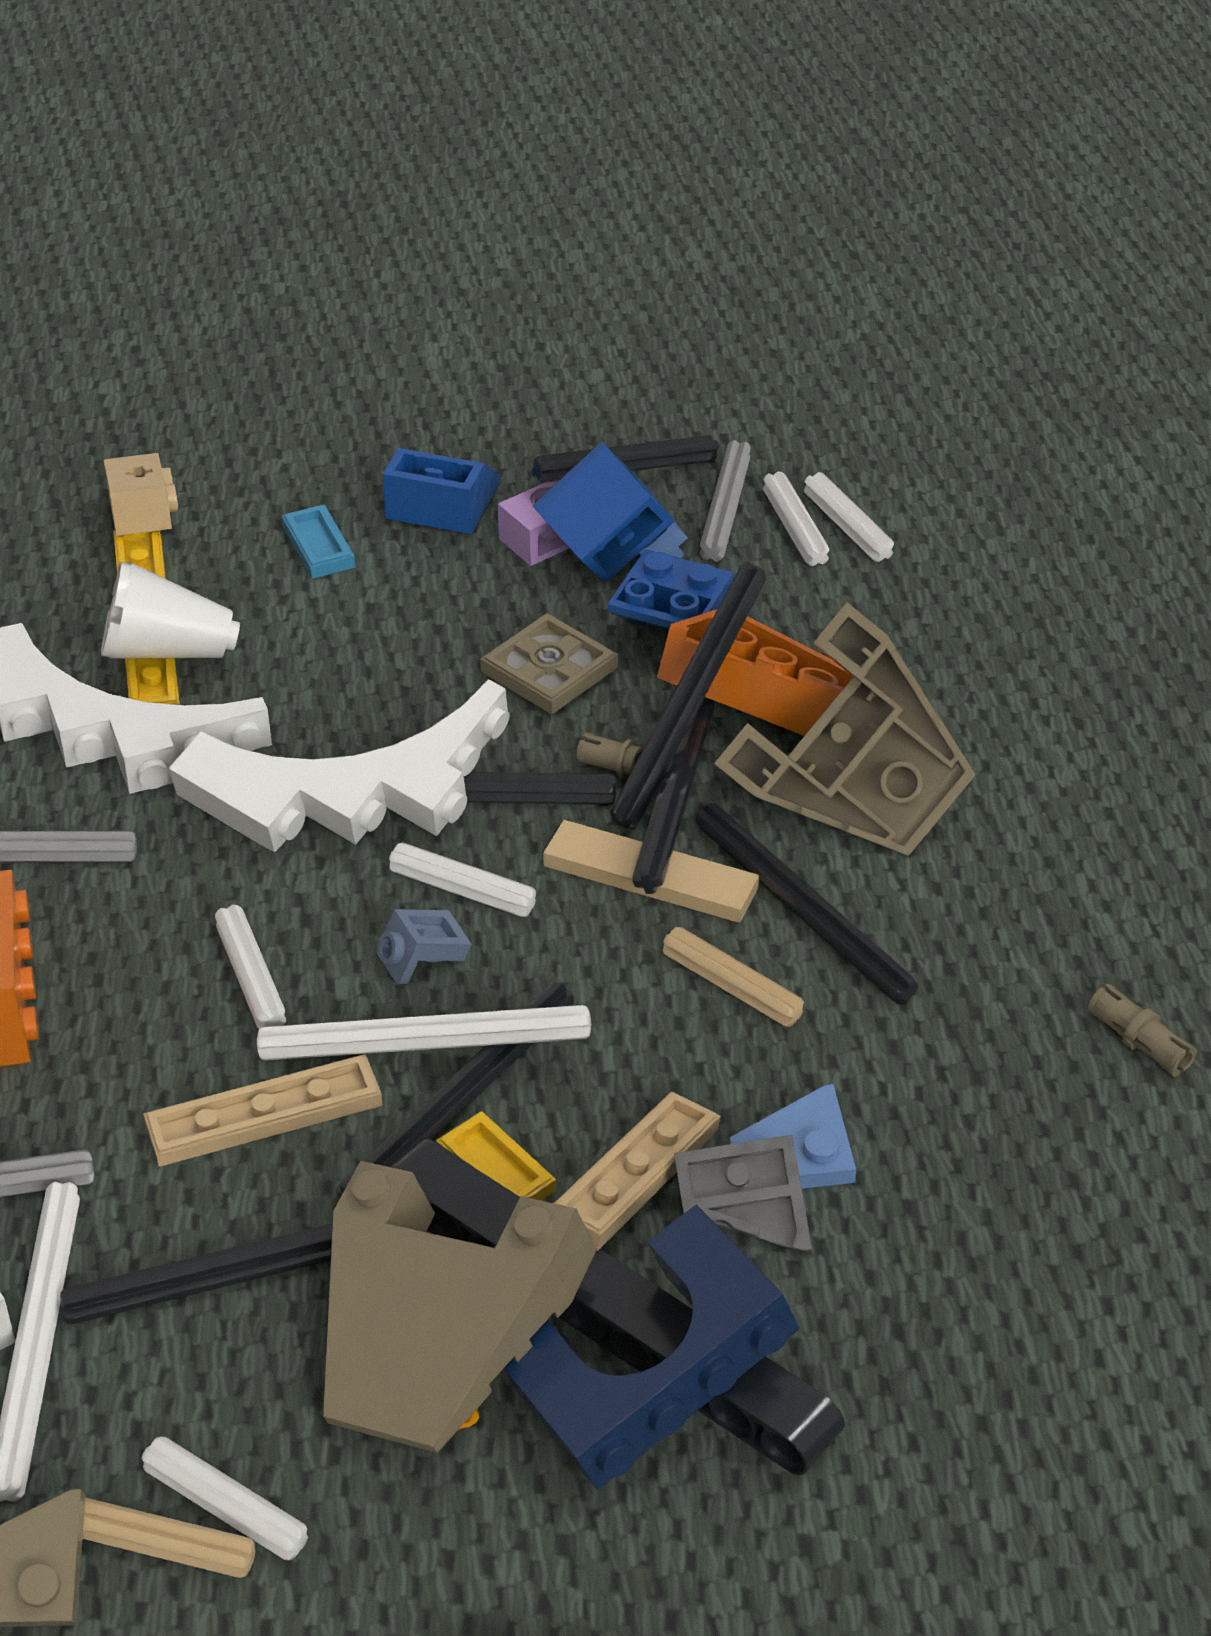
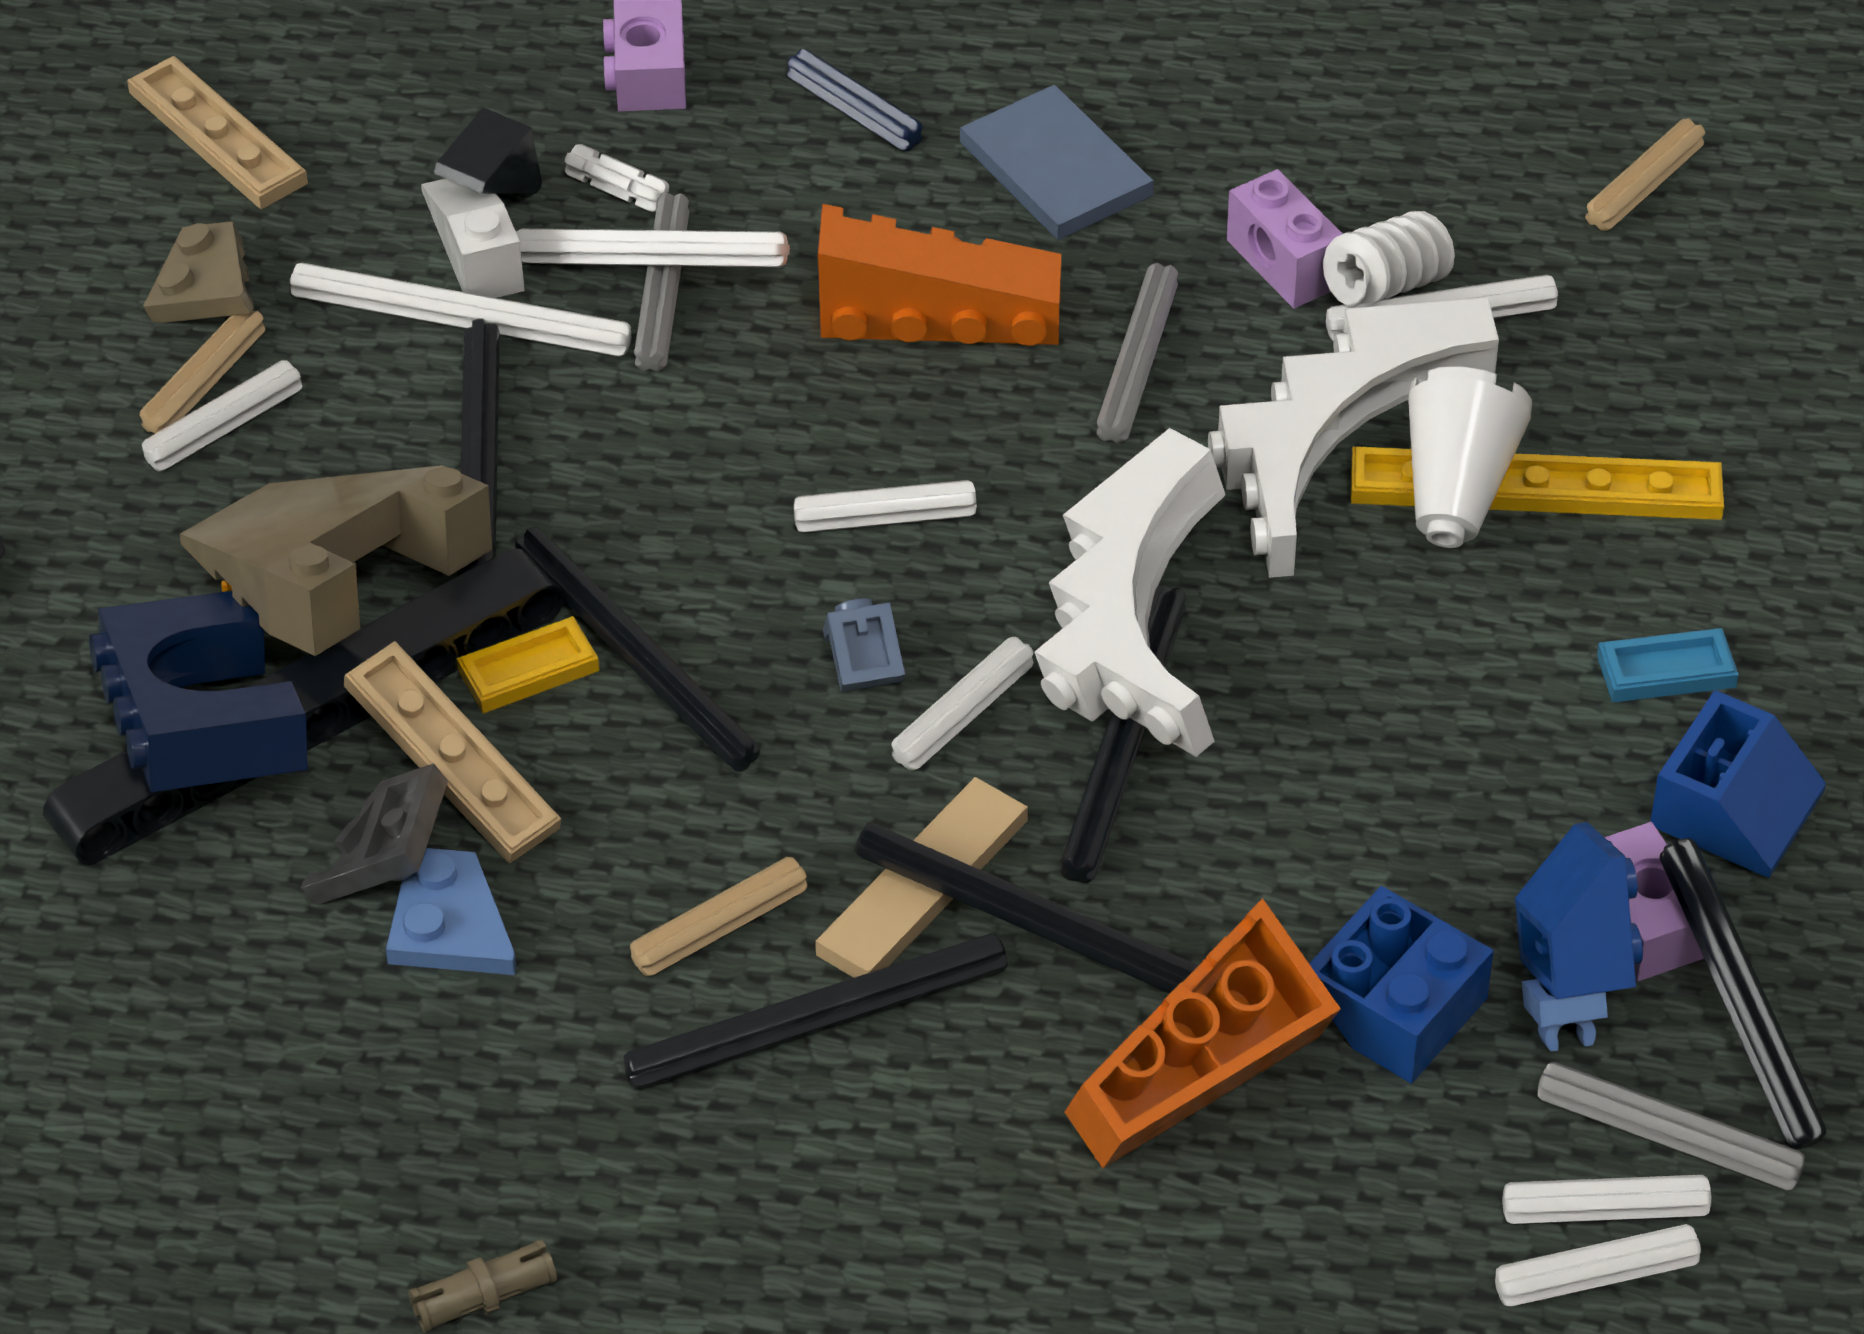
camera: 105 degrees right, 5 degrees up
tan brick [104,453,178,536] -> none
tan tile [143,1054,383,1167] -> none
white axle [257,1005,591,1060] -> none
dark tan piece [480,613,618,714] -> none
dark tan pin [577,732,644,779] -> none
black axle [610,563,766,829] -> none
dark tan wedge [714,602,976,856] -> none

